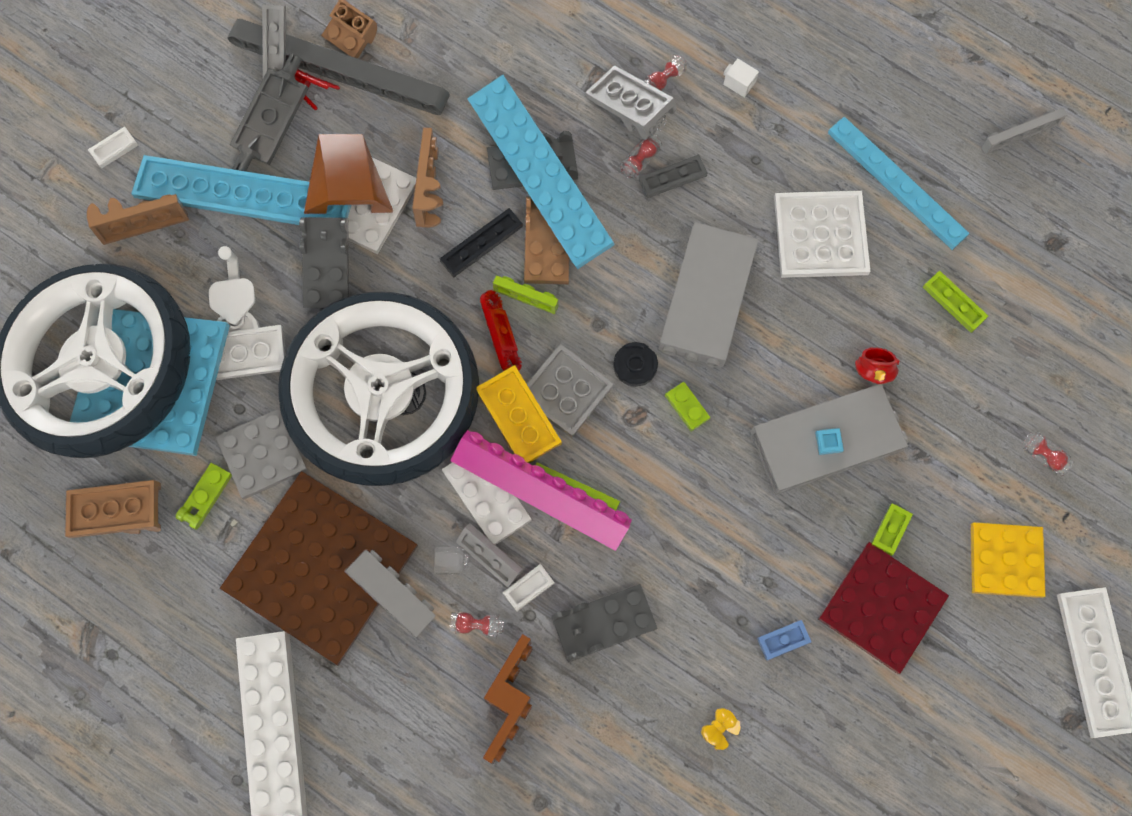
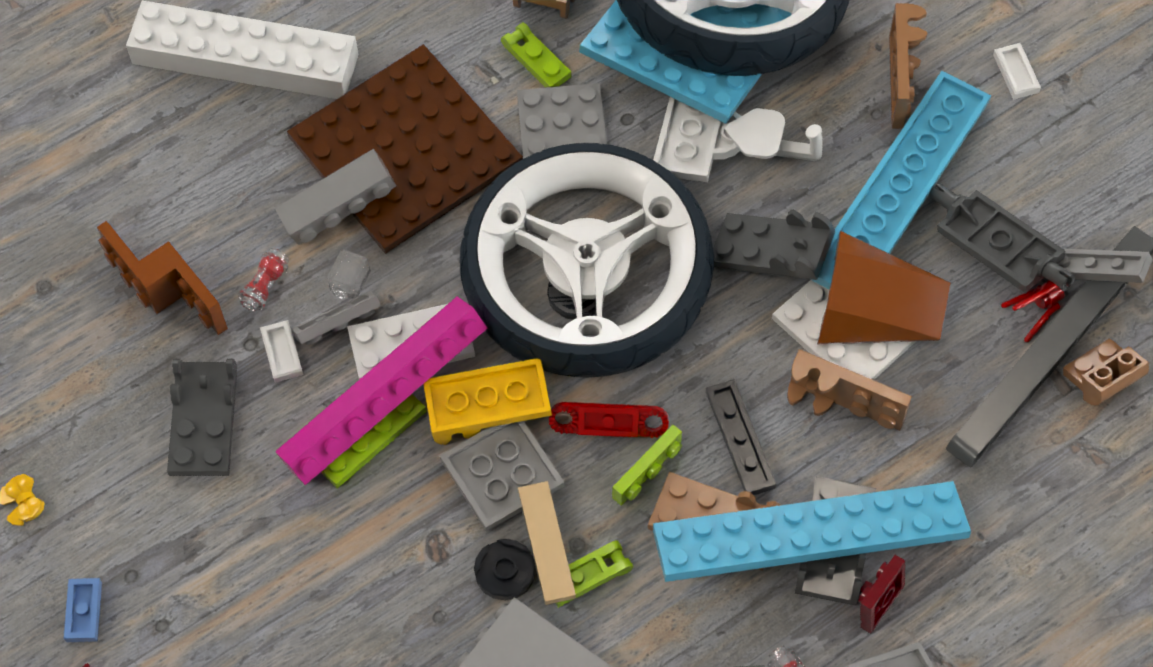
camera: 115 degrees right, 10 degrees down
lime plate [665,382,711,432] -> none
none -> tan tile [518,481,576,605]
none -> lime plate [556,540,634,608]
none -> dark red hinge [858,555,906,634]

